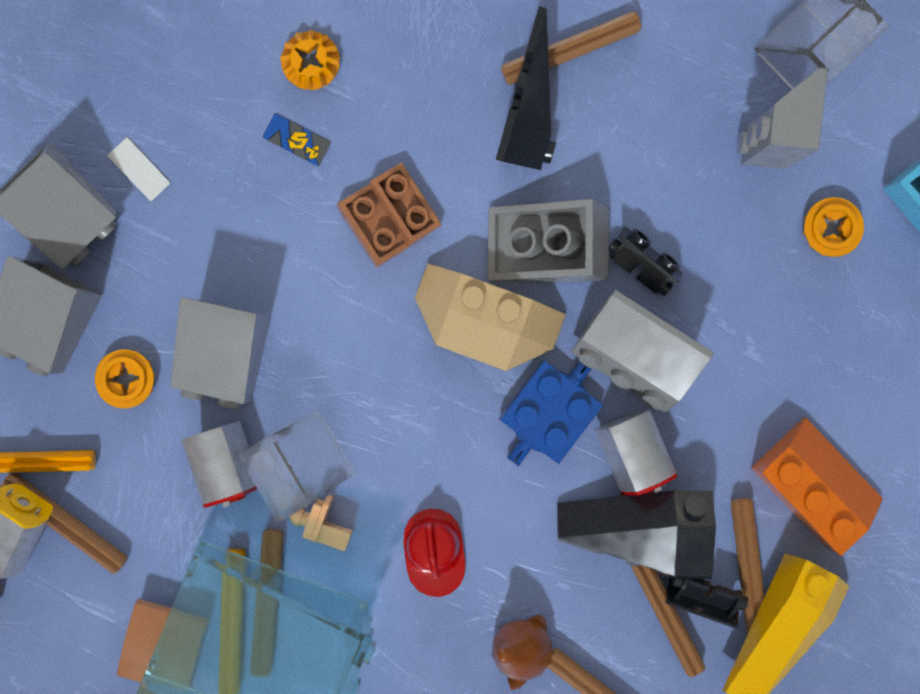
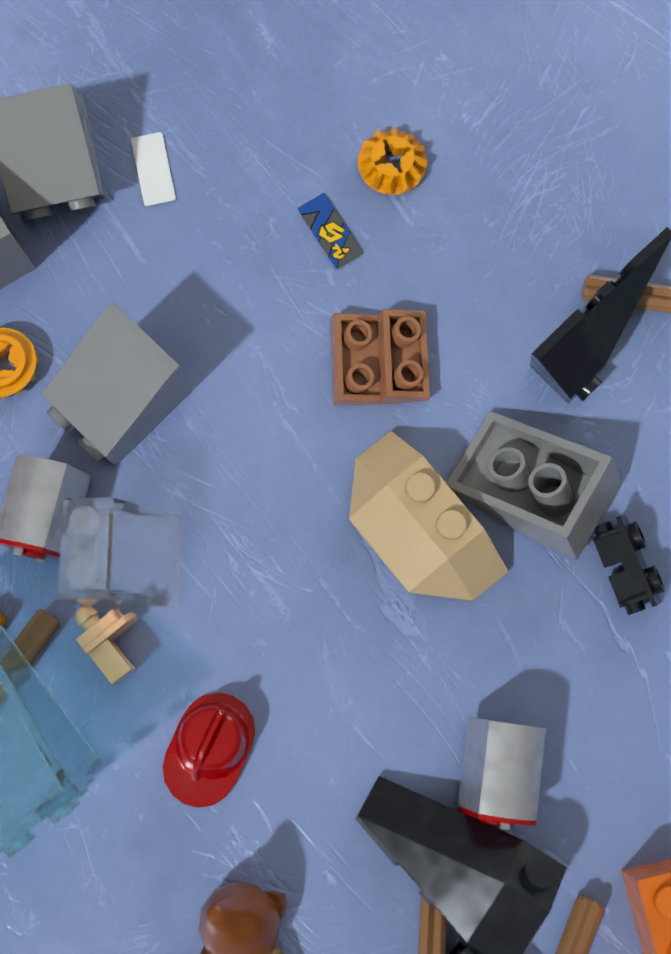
camera: 25 degrees right, 10 degrees down
blue plate [498,360,603,466] -> none
light grey slope [571,290,714,412] -> none

